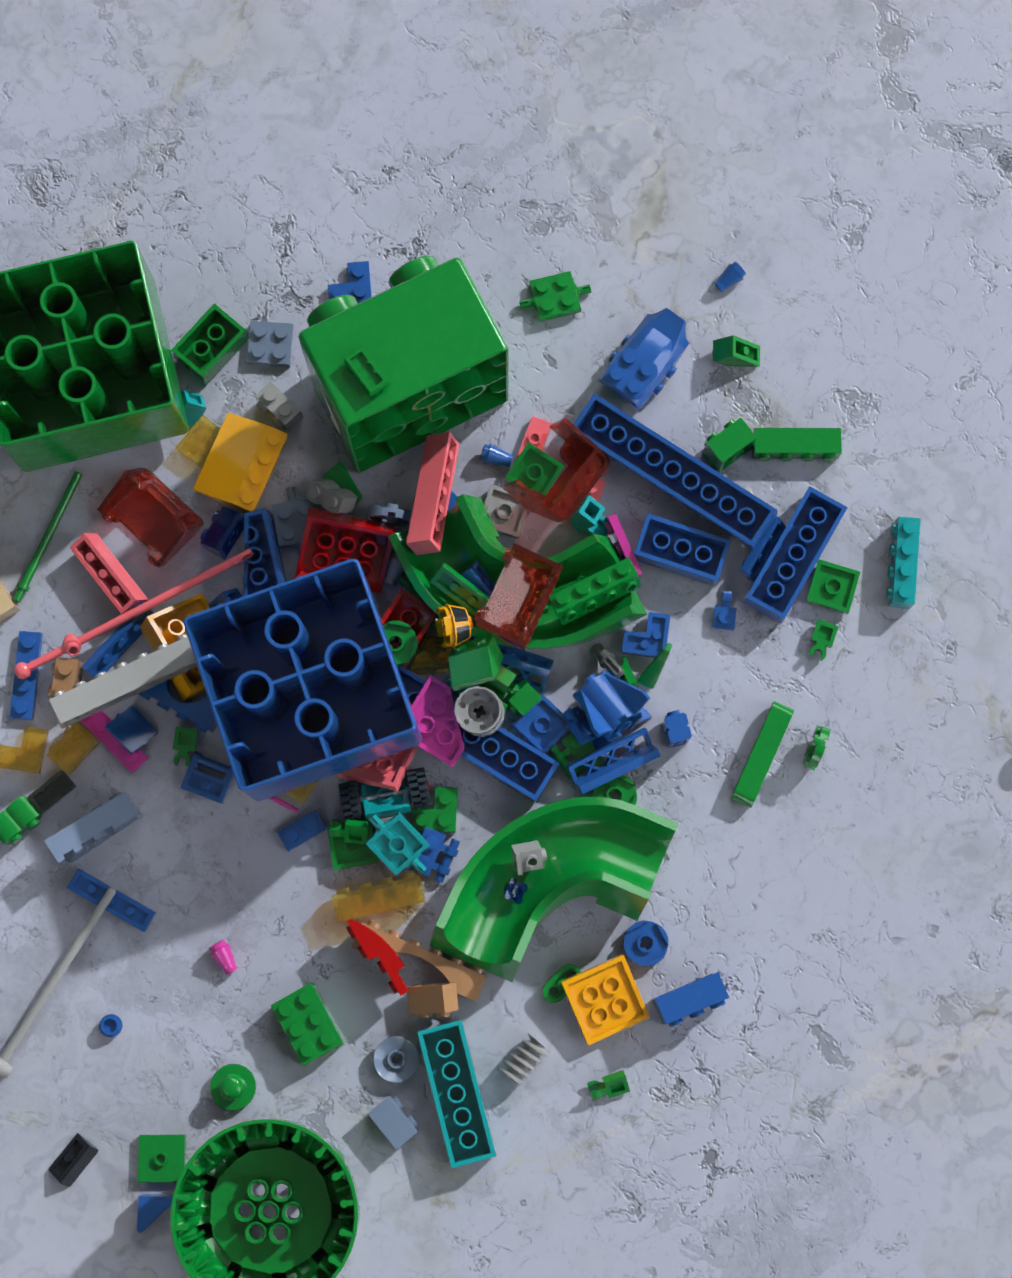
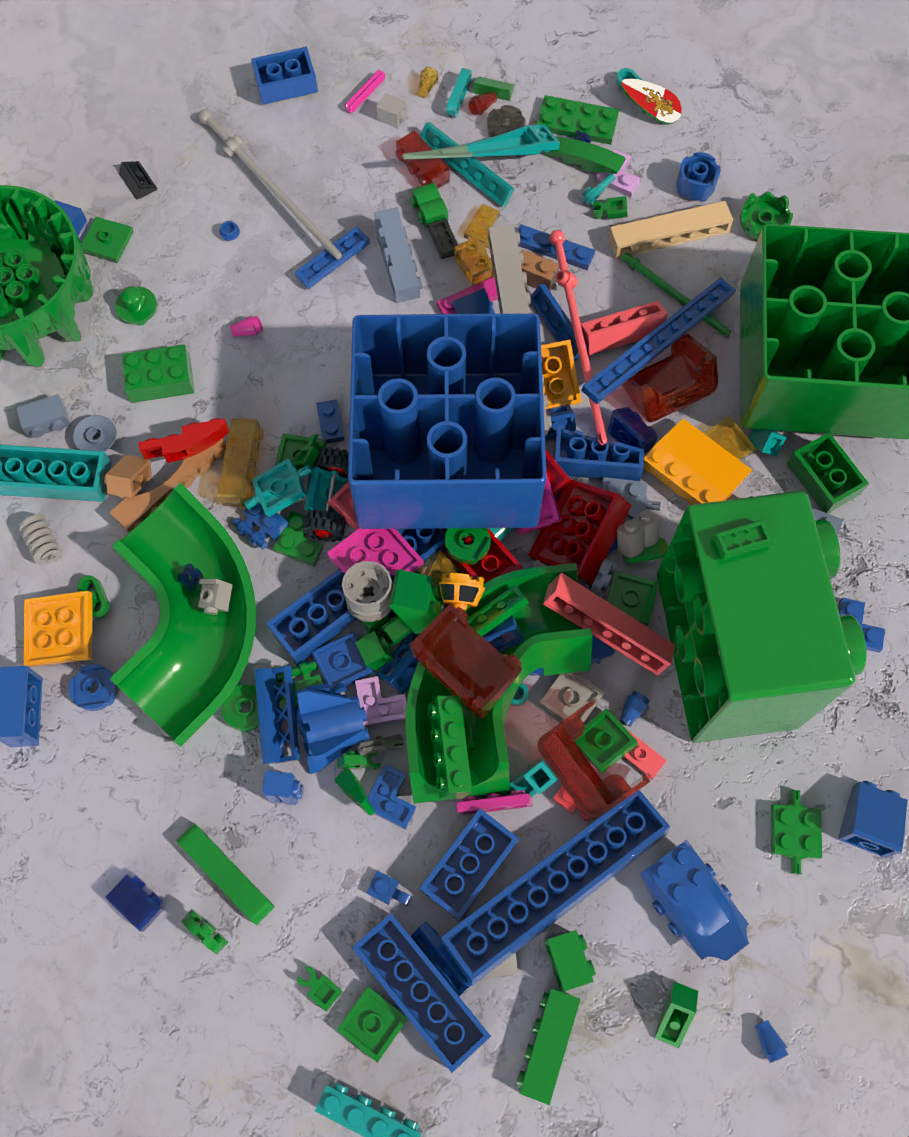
camera: 110 degrees right, 10 degrees down
none -> clear blue brick [105,874,165,932]
none -> lavender plate [355,676,407,727]
none -> blue plate [581,277,736,404]
none -> green plate [607,570,659,626]
none -> blue slope [838,781,908,858]

